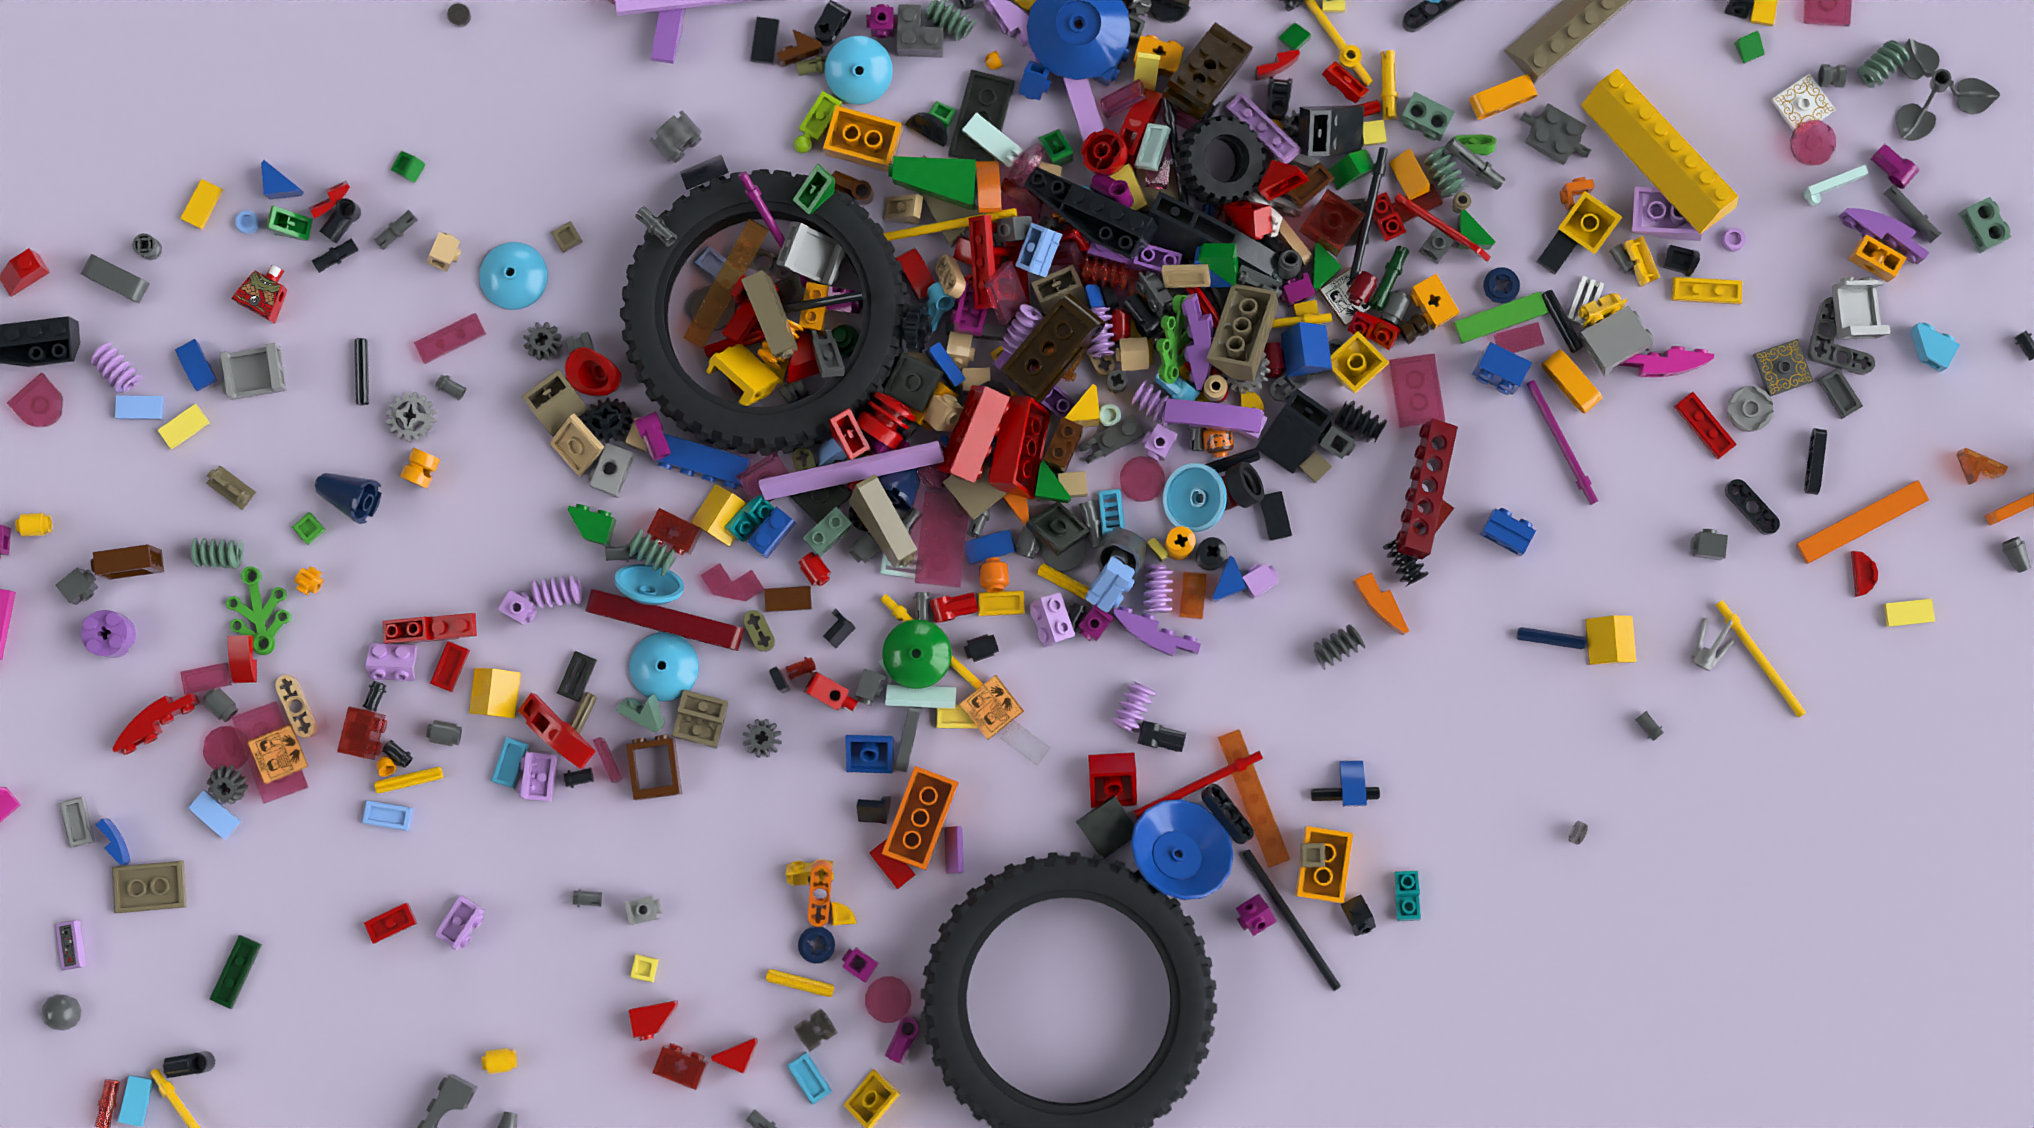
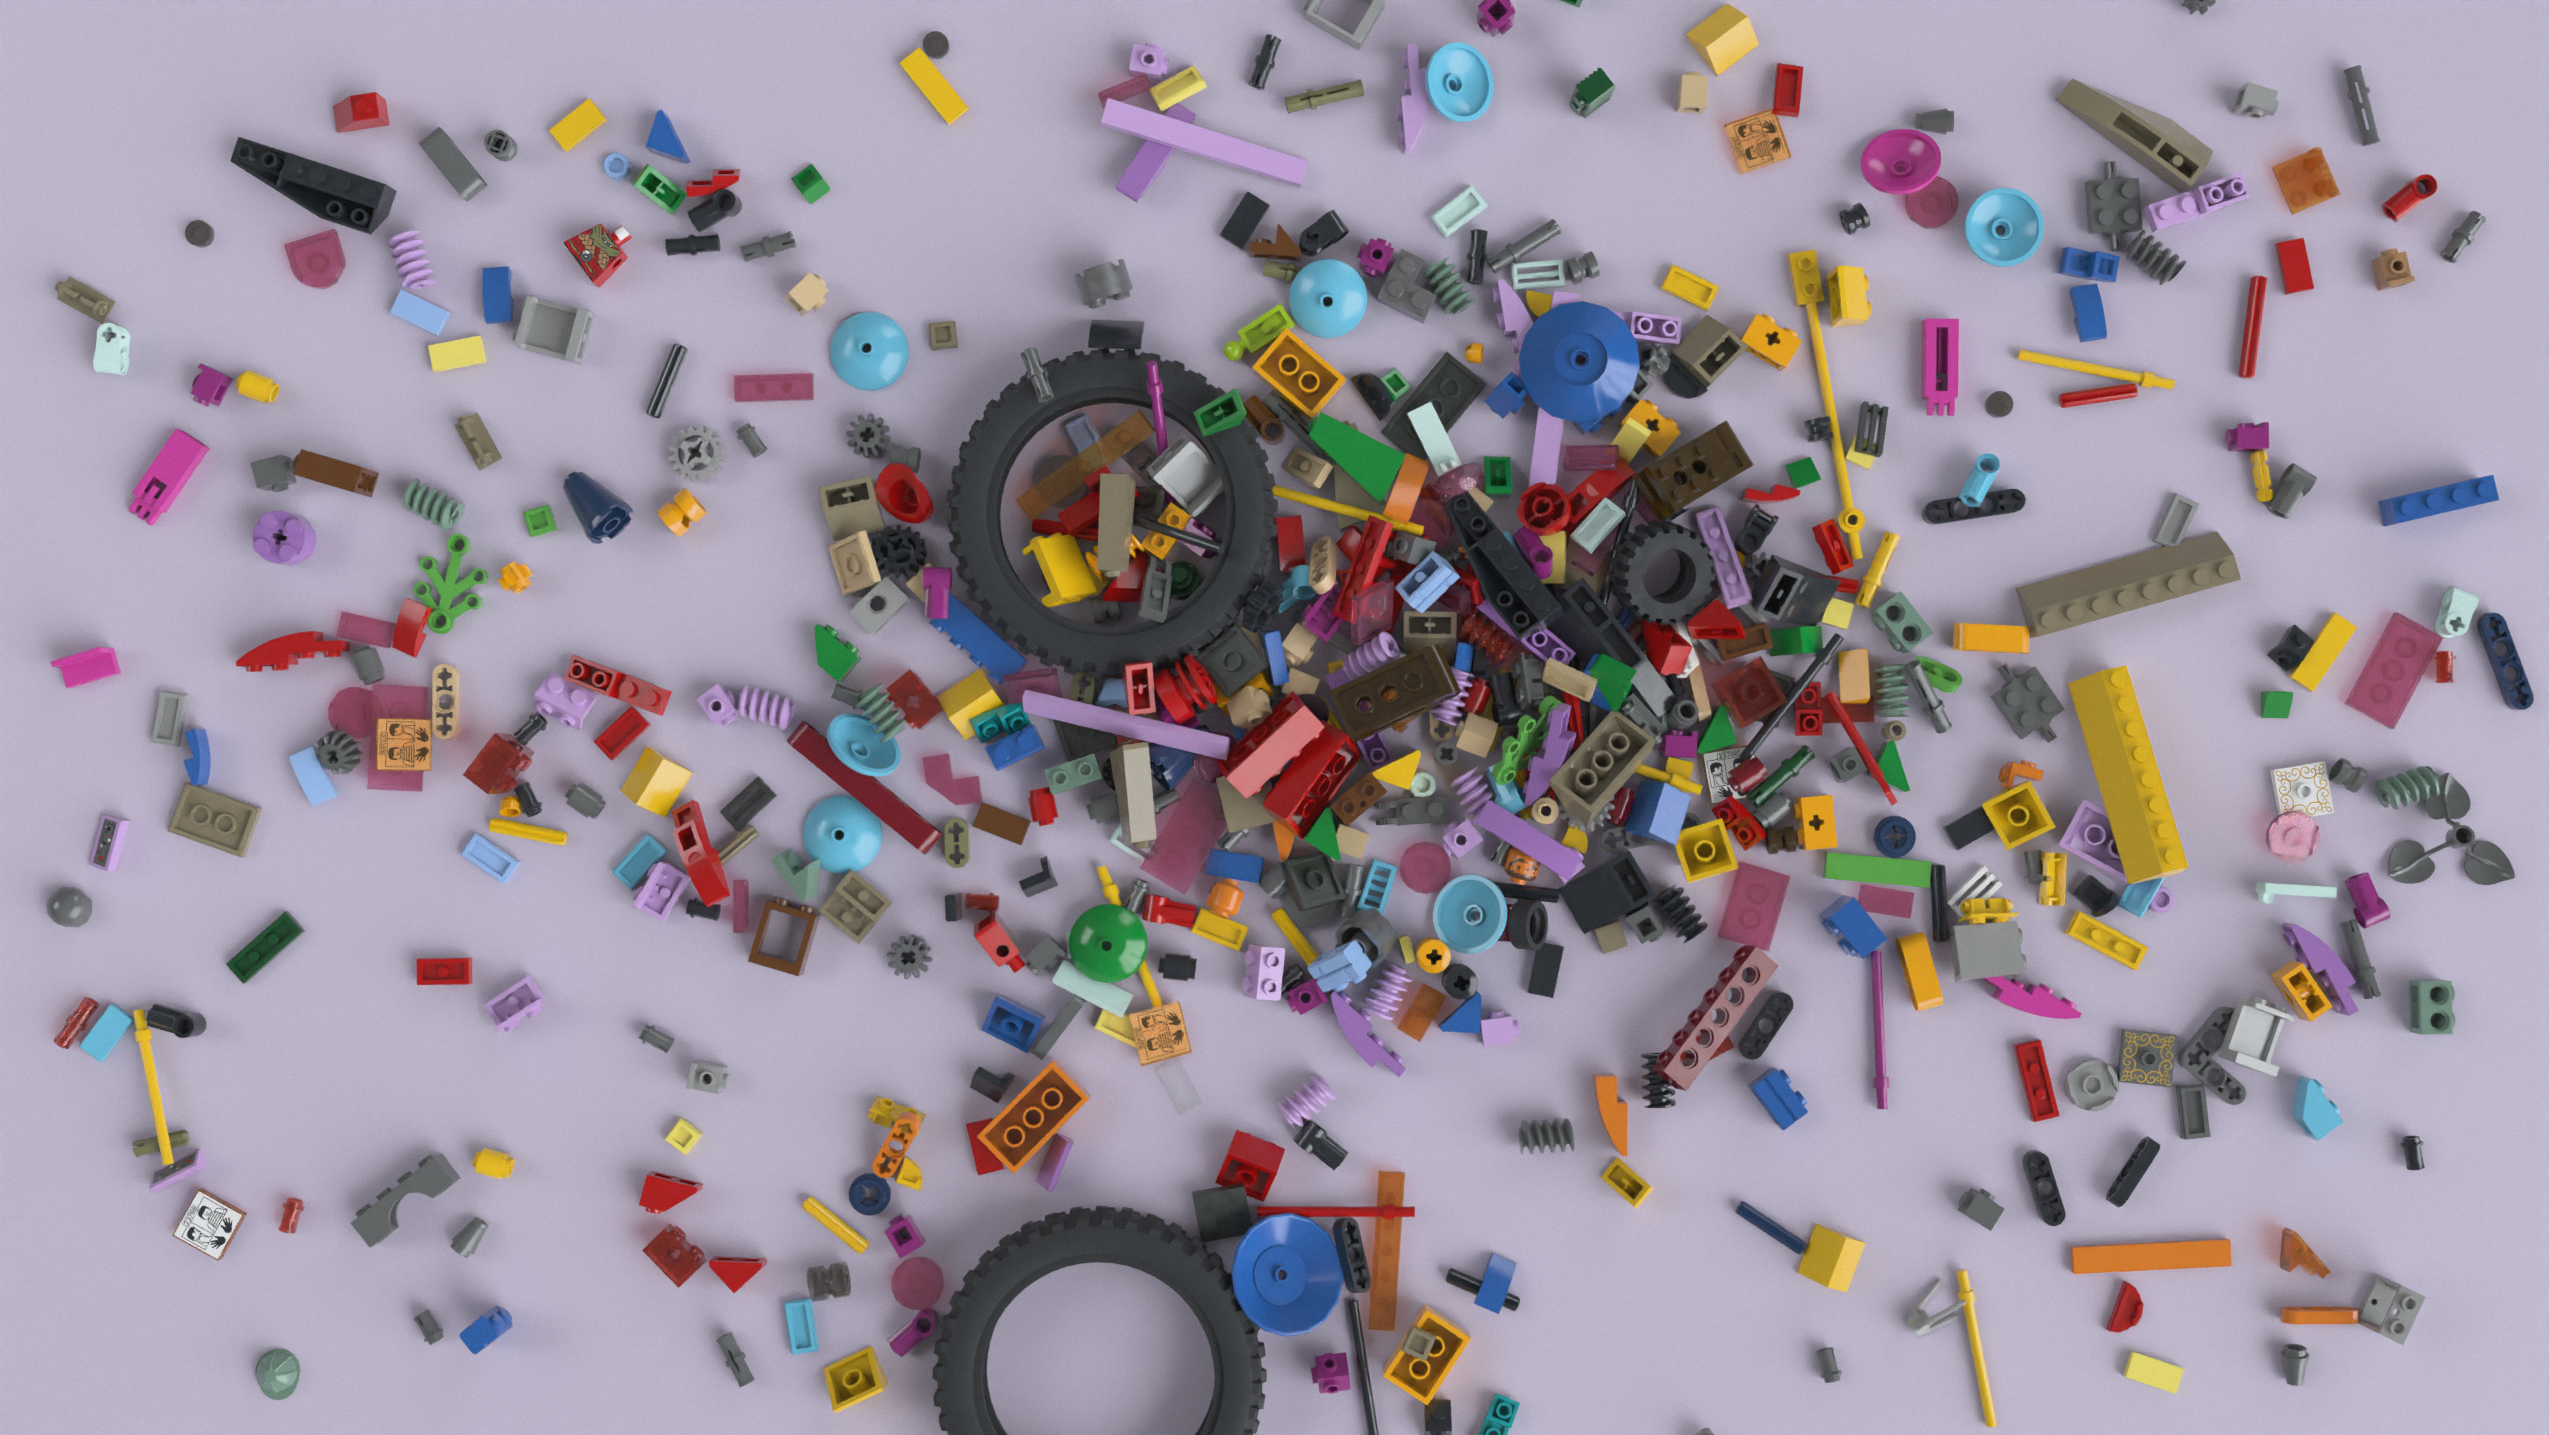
camera: 20 degrees right, 5 degrees up
none -> yellow tile [899,47,969,125]
none -> dark grey pin [1262,390,1322,456]
none -> yellow slope [1601,1157,1653,1209]
none -> black beam [1738,992,1794,1060]
none -> medium azure tile [2117,876,2166,919]

